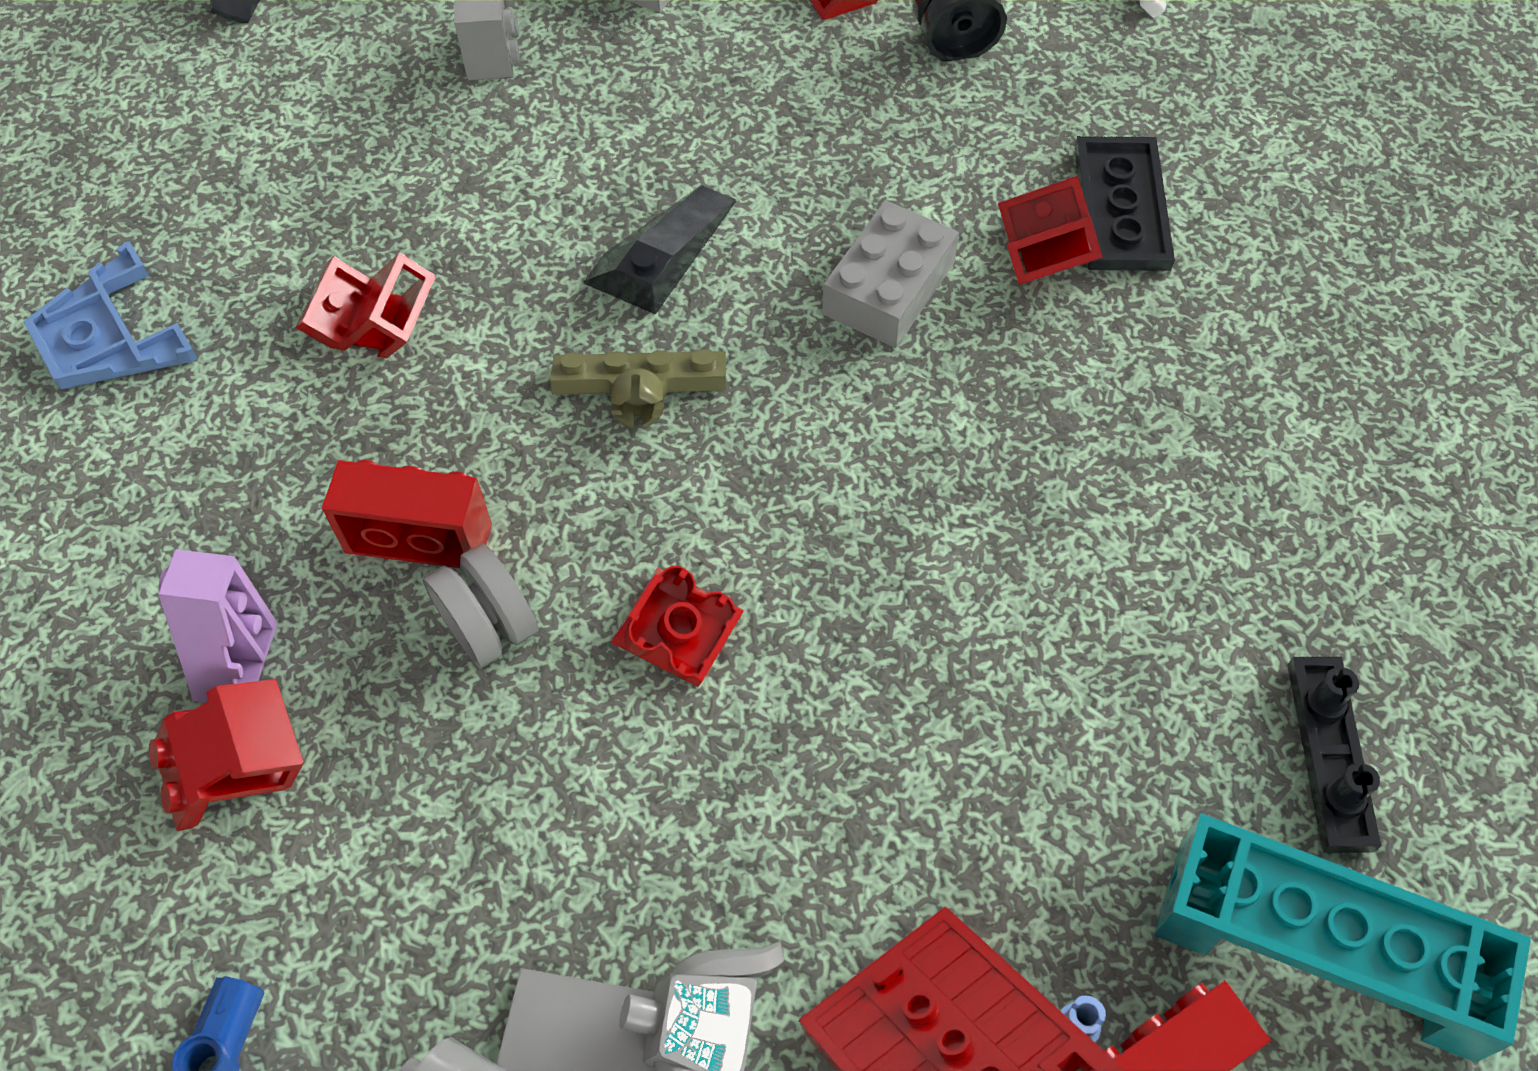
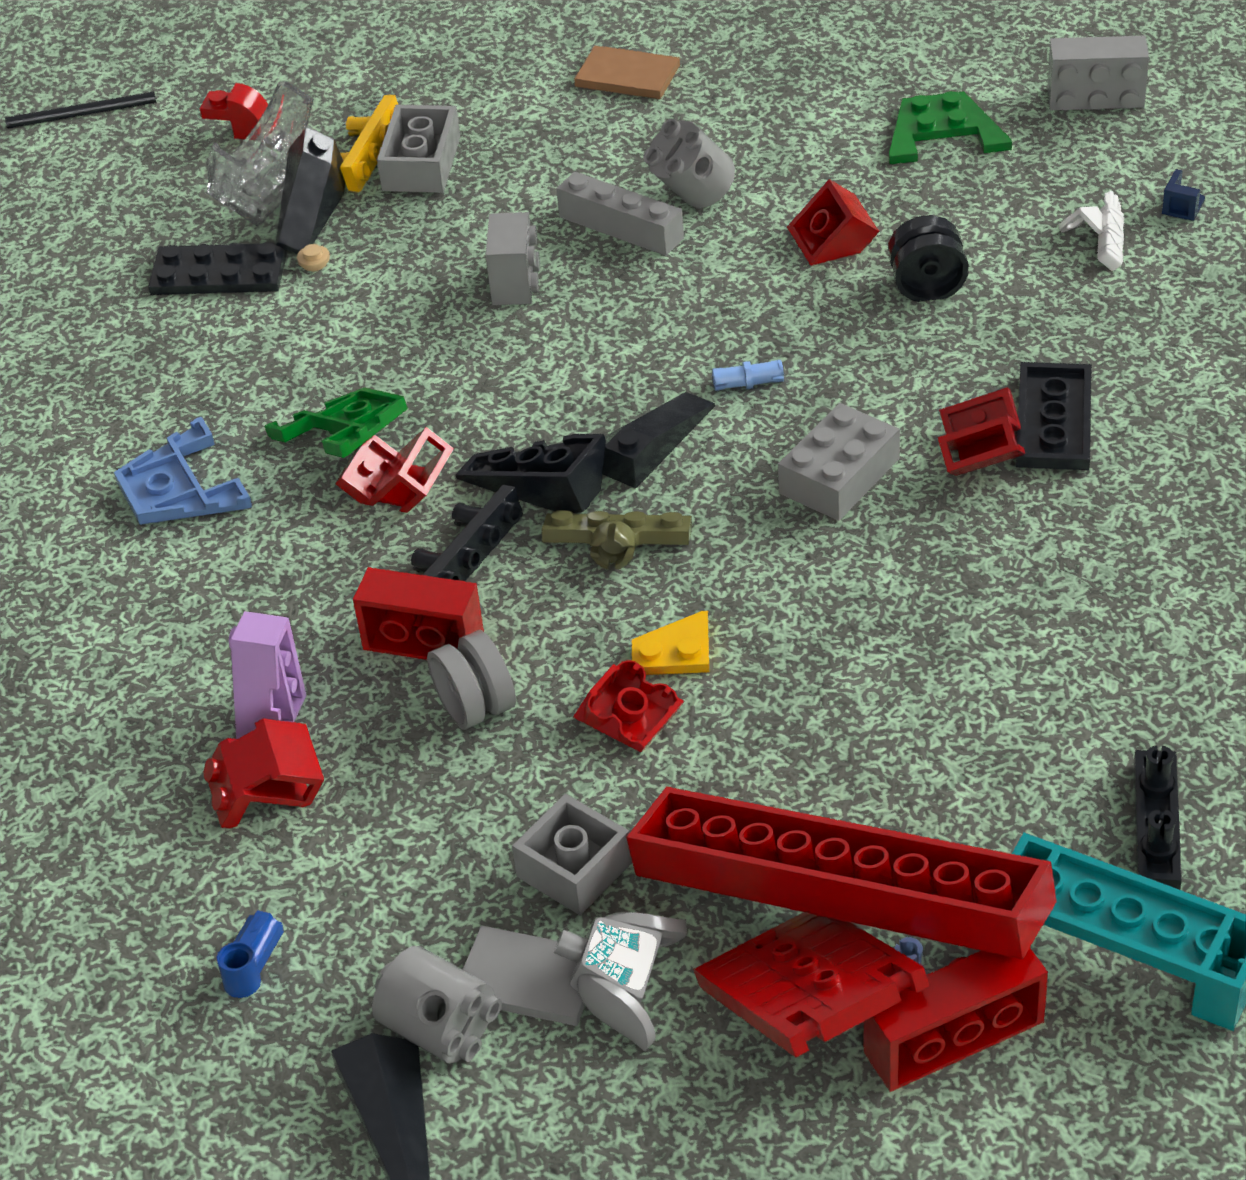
camera: 10 degrees right, 15 degrees down
none -> black plate [148,242,287,295]
none -> green wing [264,387,408,458]
none -> tan plate [297,244,330,271]
none -> black plate [411,485,523,581]
none -> black wedge [455,434,606,513]
none -> light grey brick [512,793,632,916]
none -> red brick [626,786,1057,960]
none -> yellow wing [632,611,710,675]
none -> light blue pin [712,359,784,391]

